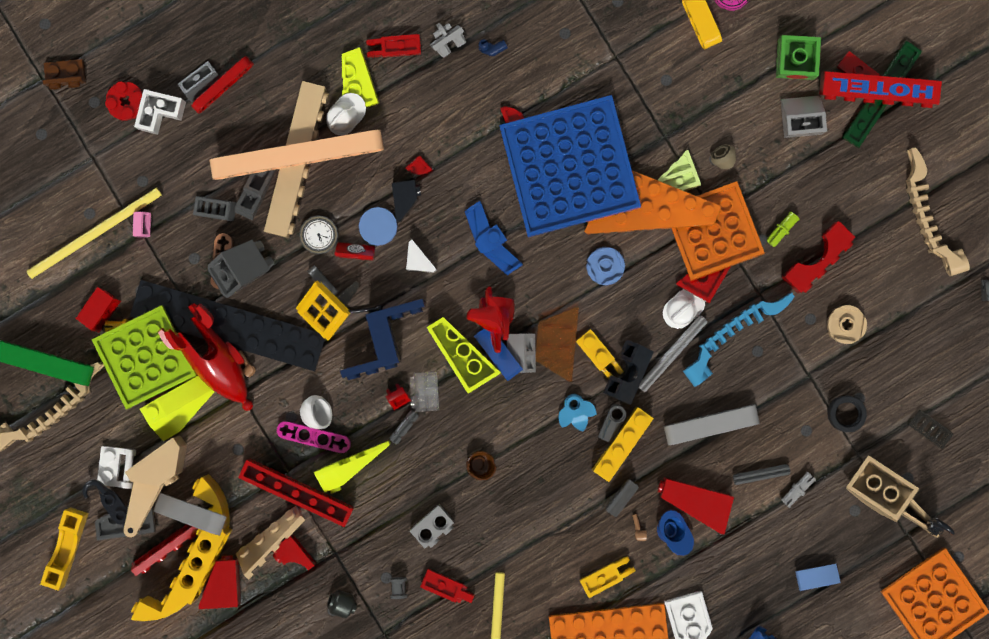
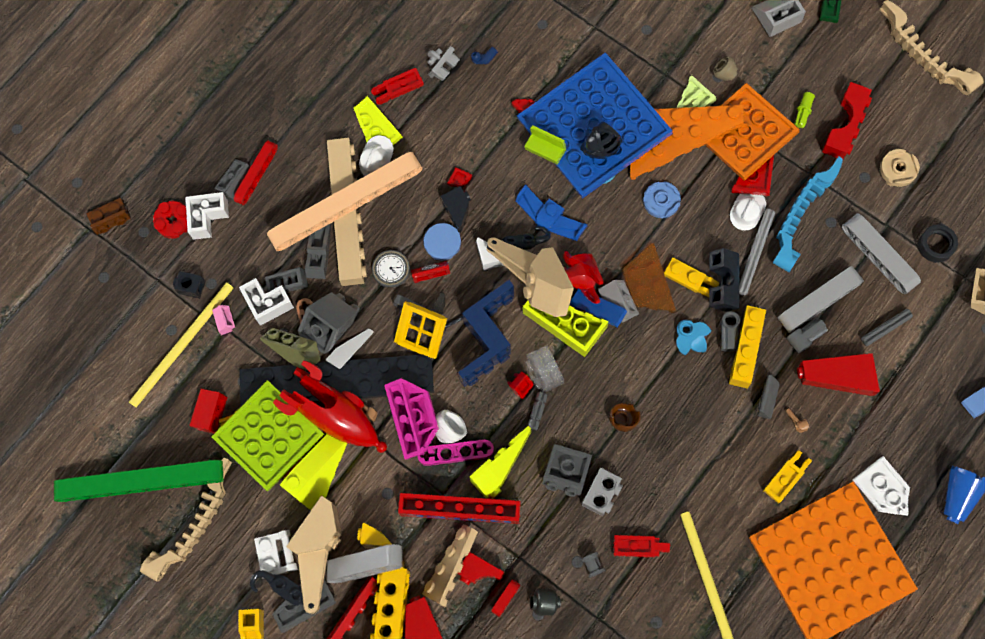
camera: 15 degrees left, 15 degrees down
blue piece [657,510,694,556] -> none
light grey pin [781,472,816,508] -> none
none -> black brick [173,271,206,299]
none -> white brick [239,279,294,326]
none -> olive slope [260,328,320,370]
none -> white sticker [326,329,374,369]
none -> dark pink wedge [384,378,439,460]
none -> tan slope [486,226,574,317]
none -> red beam [491,579,521,617]
none -> lime panel [524,125,566,165]
none -> dark grey plate [542,444,592,497]
none -> black helmet [580,121,623,159]
none -> dark grey piece [786,317,828,354]
none -> light grey beam [842,213,921,294]

